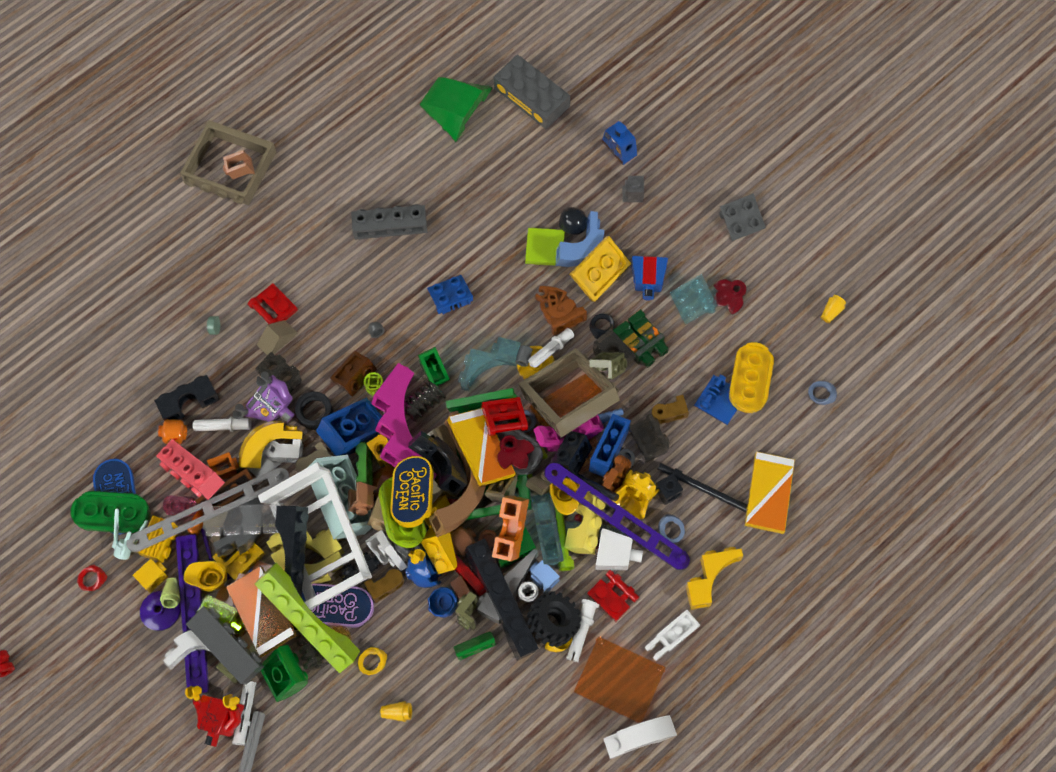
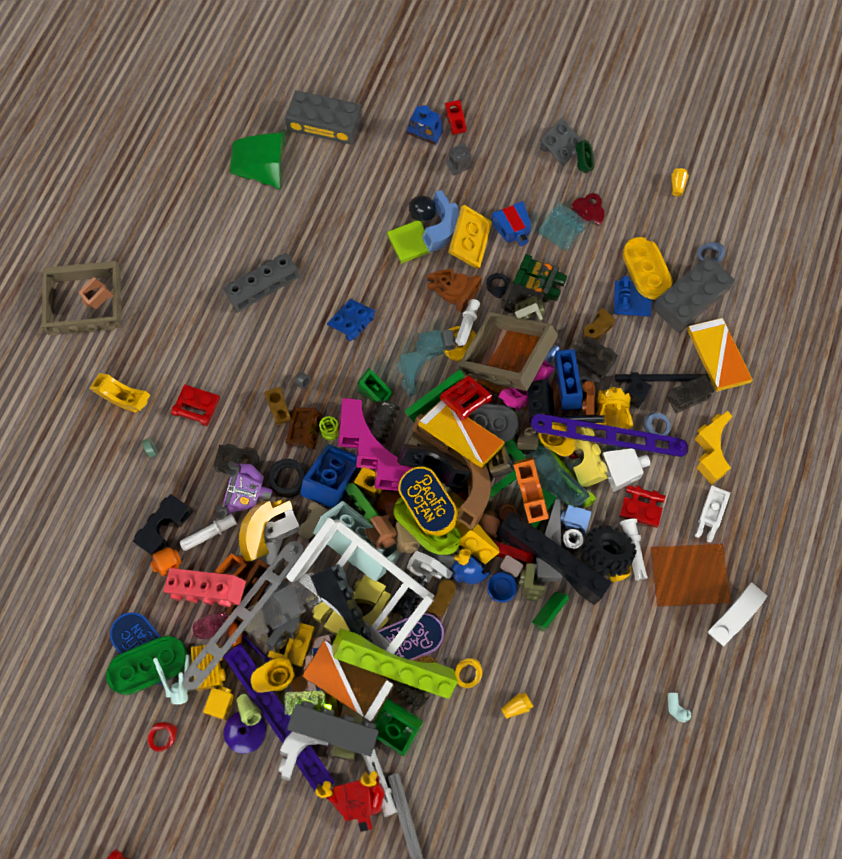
camera: 30 degrees left, 0 degrees up
dark tan slope [257,320,298,358] -> none
dark red plate [497,435,535,469] -> none
none -> yellow arch [89,373,150,413]
none -> pearl gold leg [264,386,291,426]
none -> red leg [444,100,466,135]
none -> dark green plate [576,139,594,174]
none -> dark grey brick [653,256,735,333]
none -> clear smoke brick [667,375,714,413]

